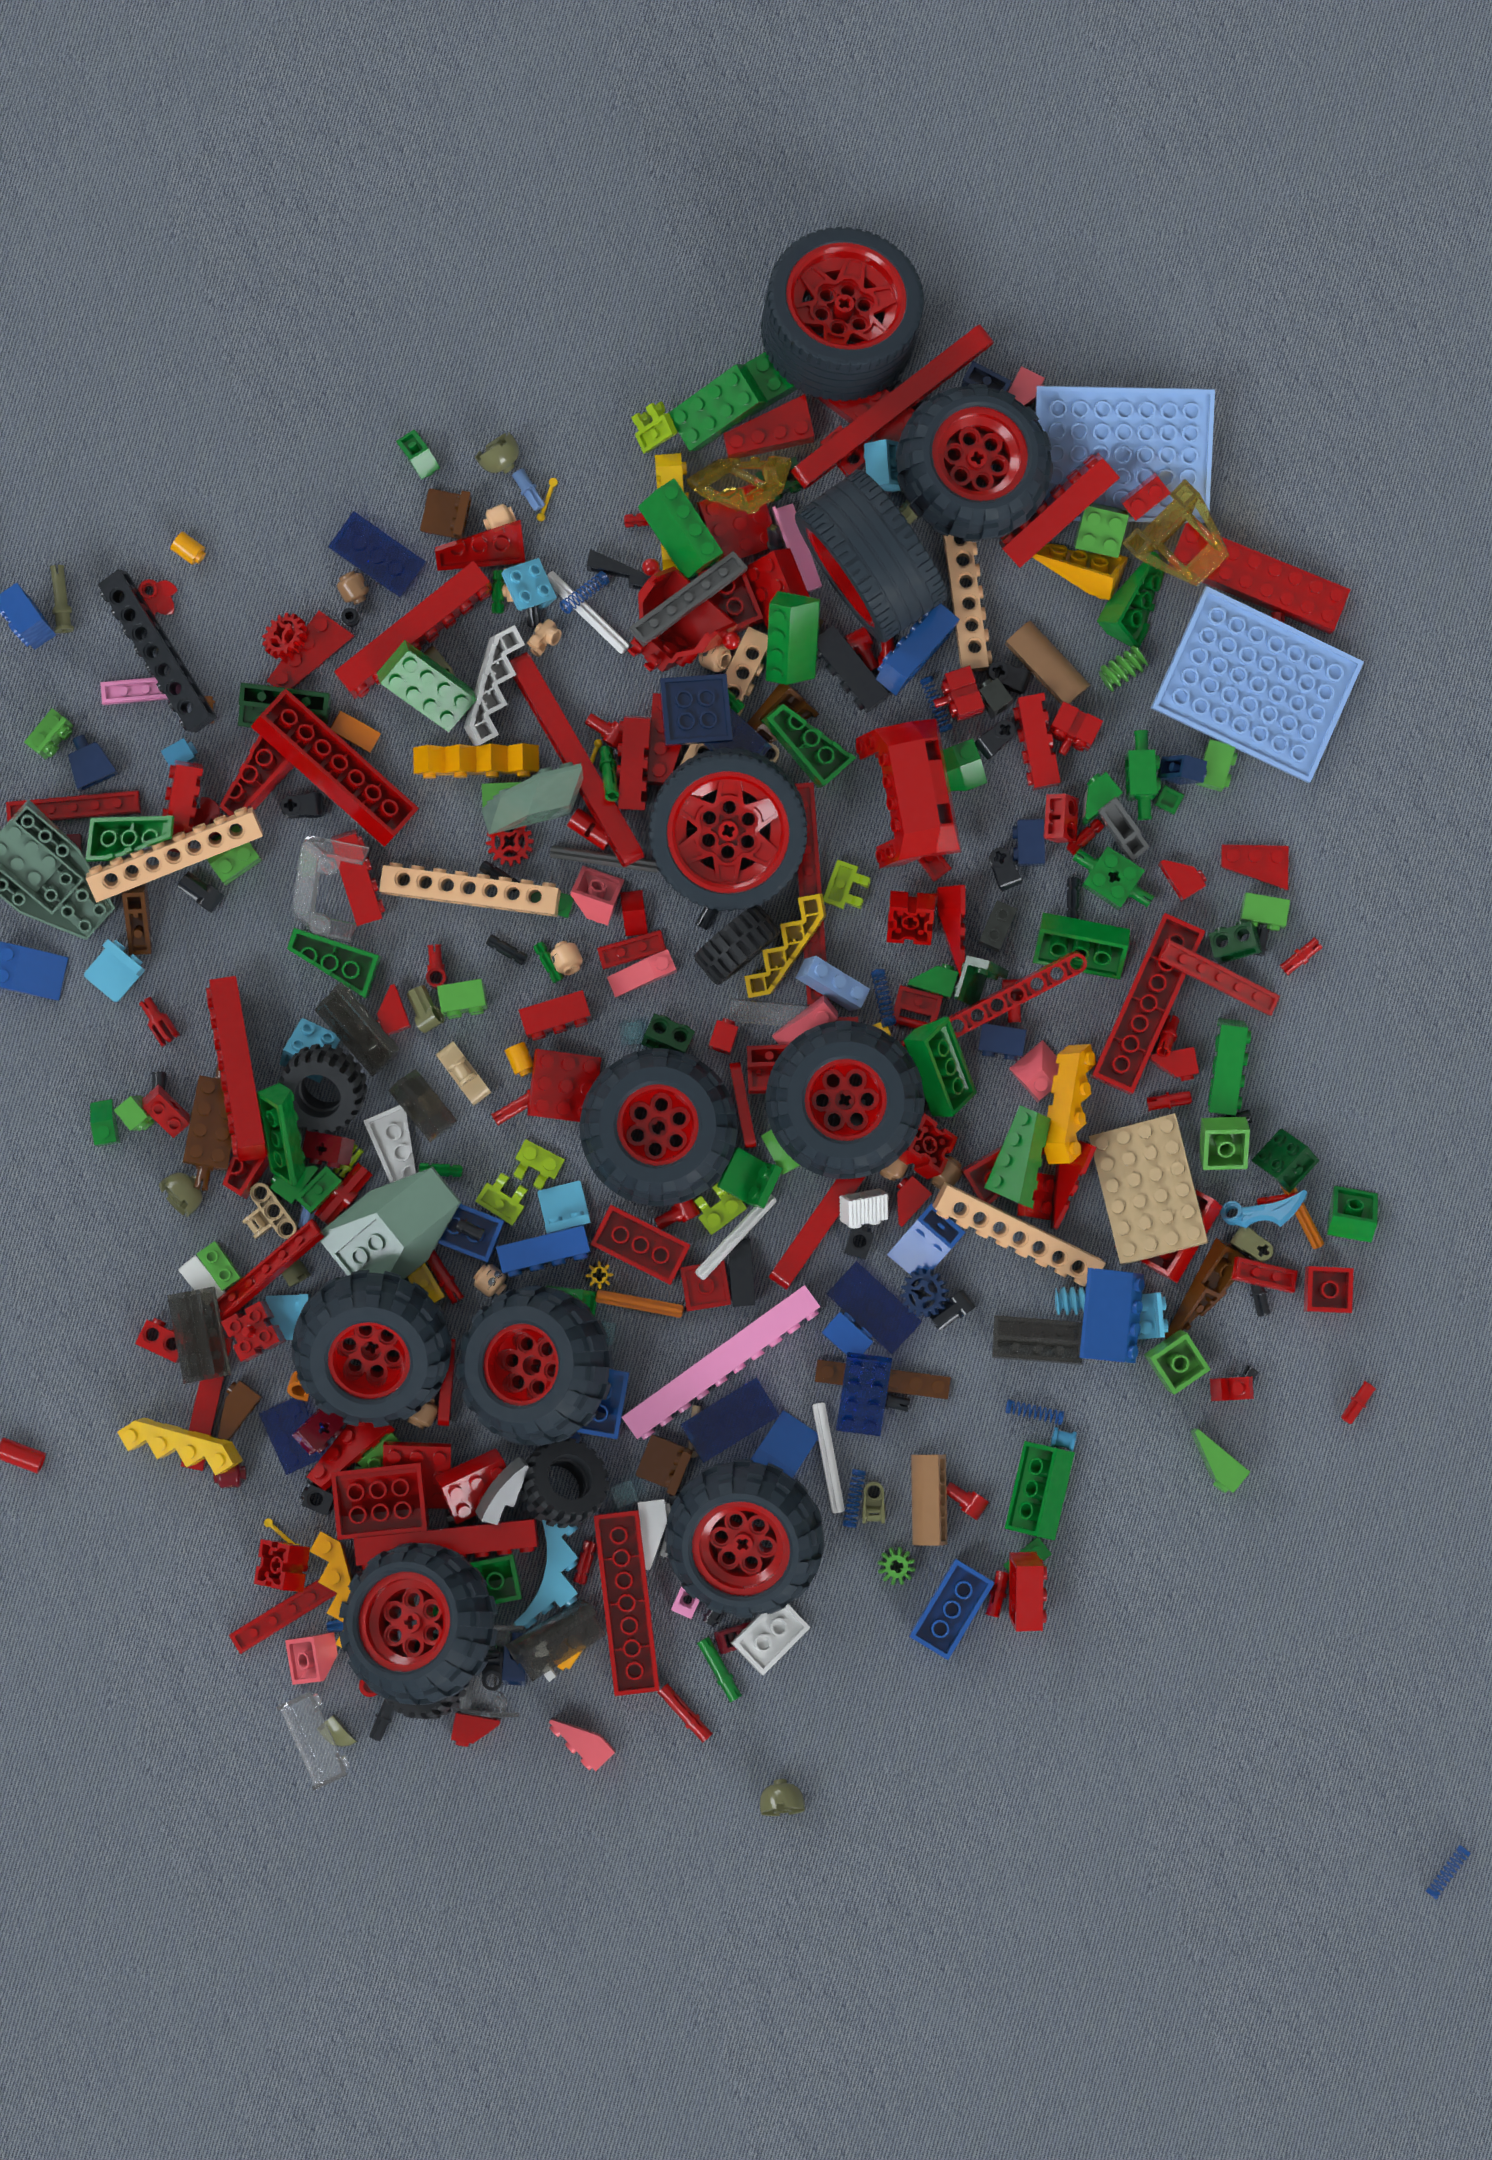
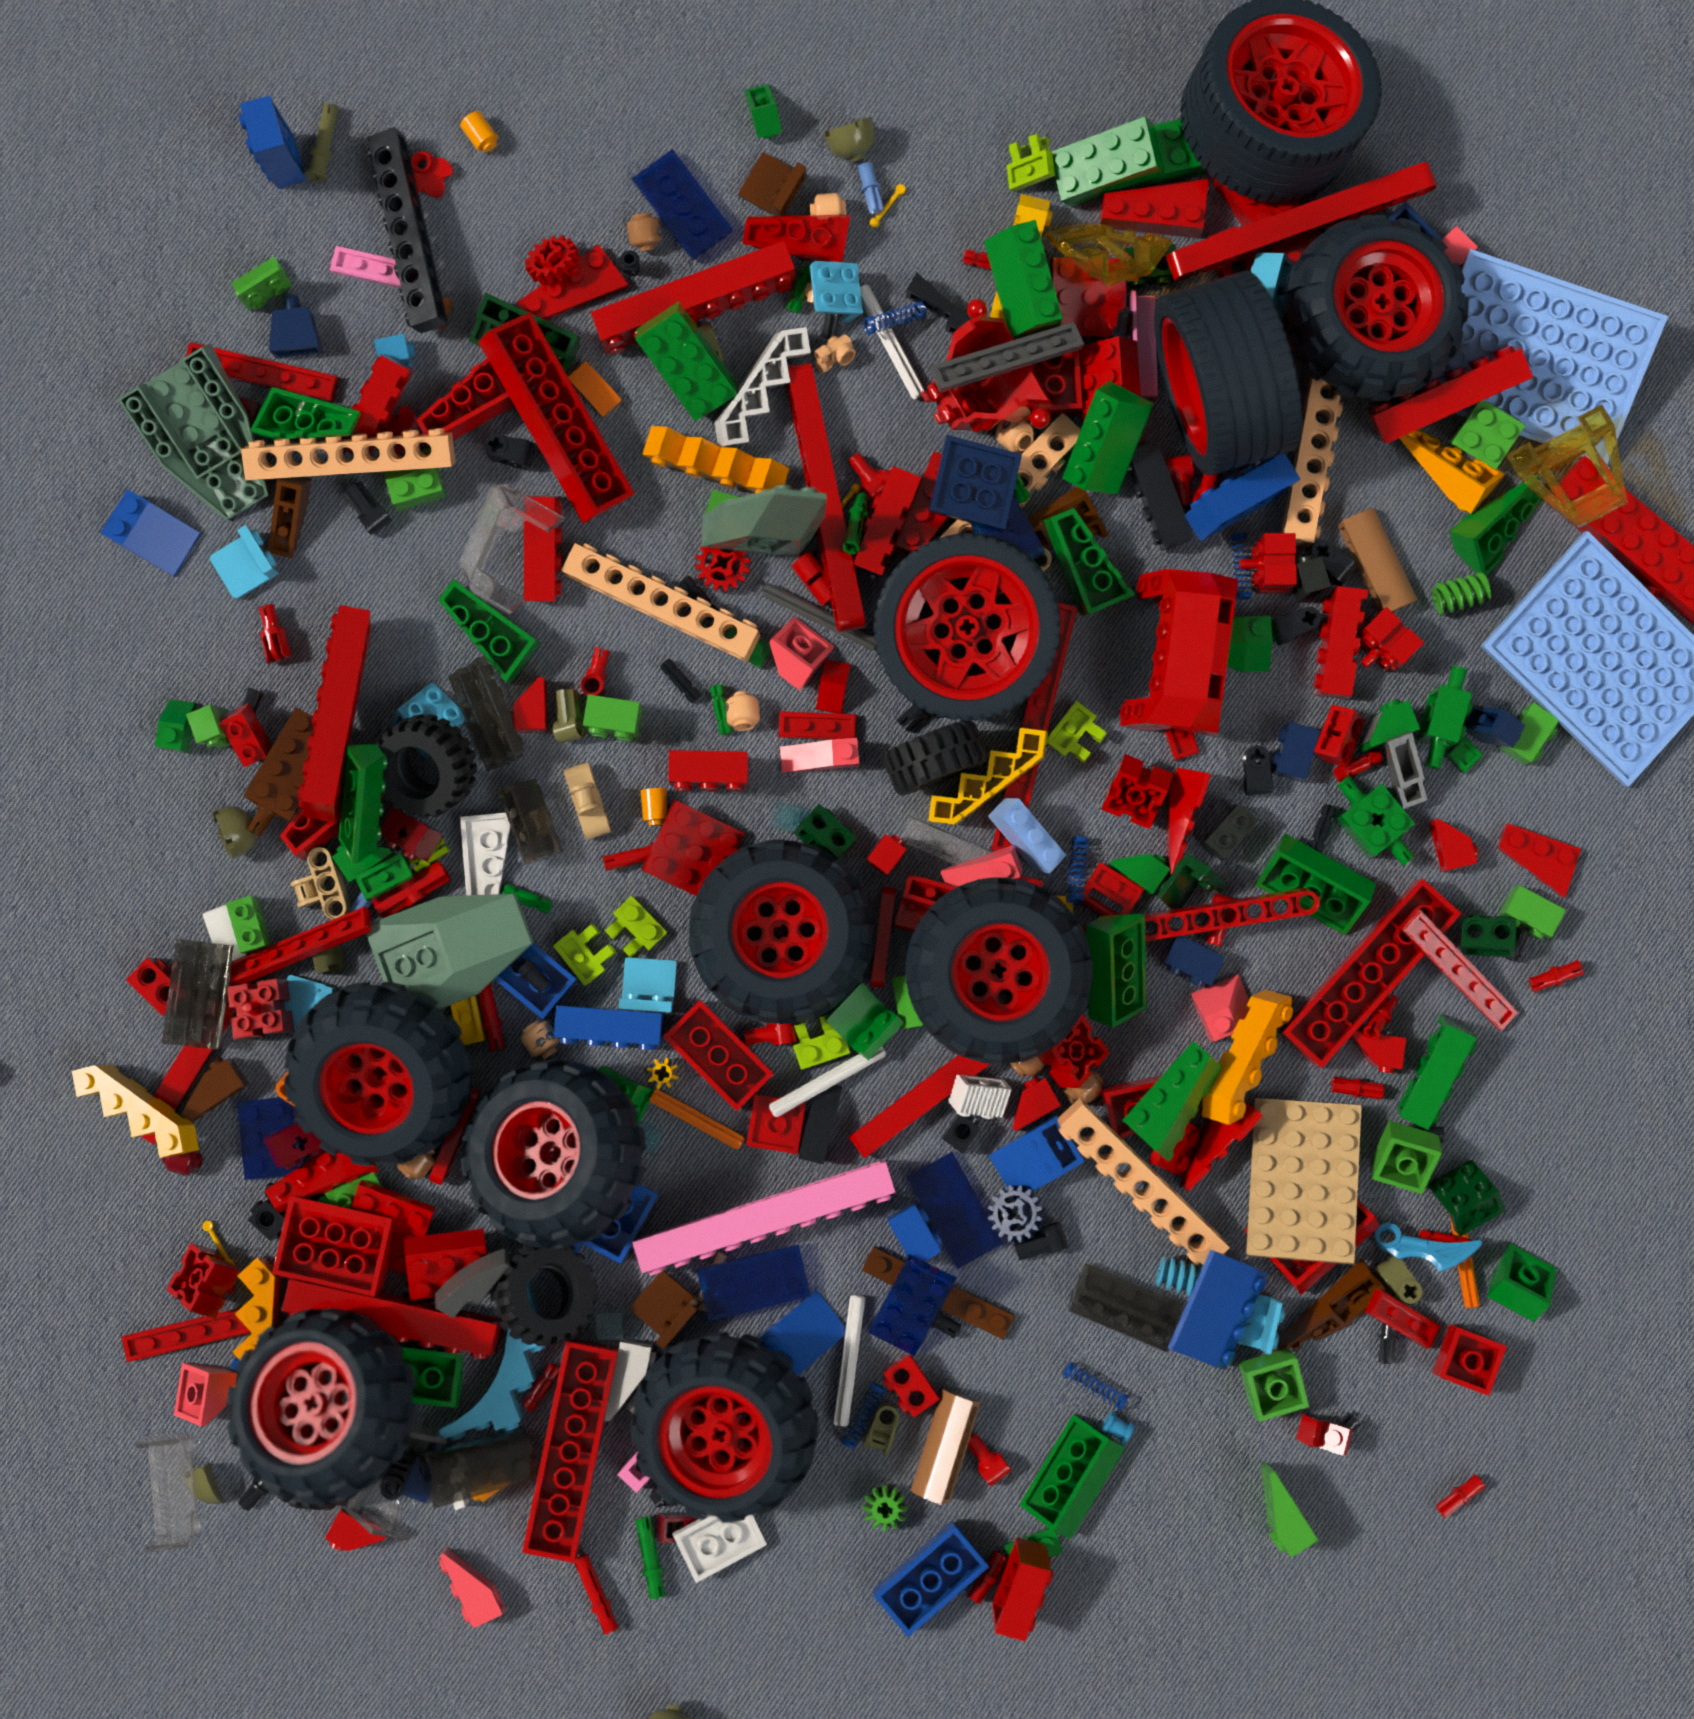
camera: 20 degrees right, 0 degrees up
red brick [1120,473,1171,521] -> none
none -> red brick [882,1352,940,1418]

